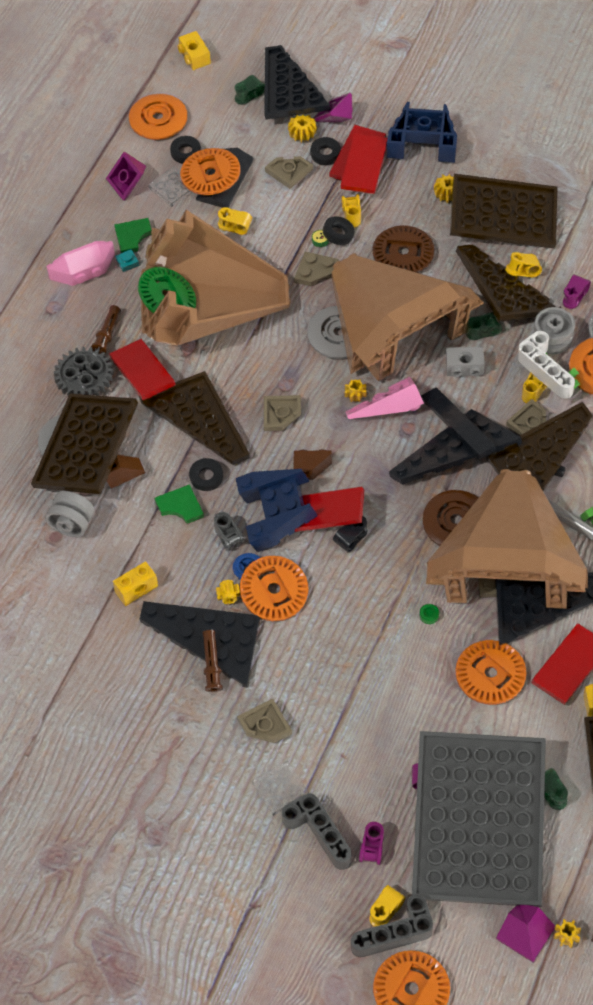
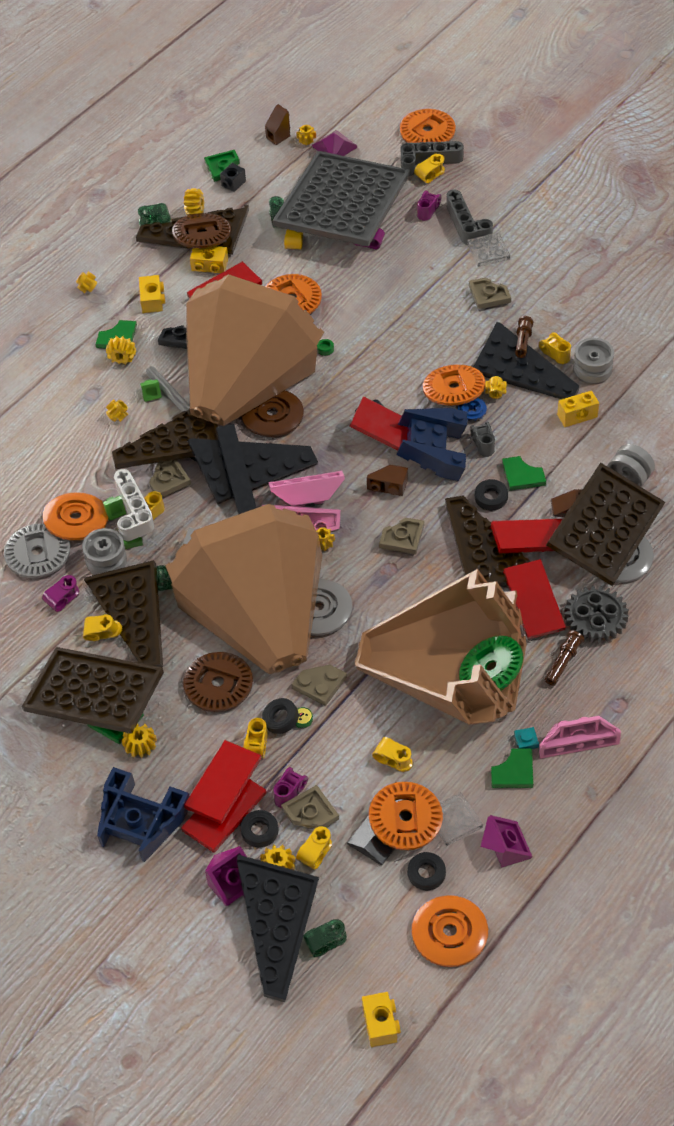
camera: 165 degrees left, 5 degrees down
none -> bright pink wedge [268,470,345,507]
none -> magenta piece [273,767,308,808]
none -> yellow piece [296,826,332,870]
none -> red tile [491,519,563,553]
none -> yellow piece [539,332,571,364]
none -> light grey wheel [573,338,614,384]

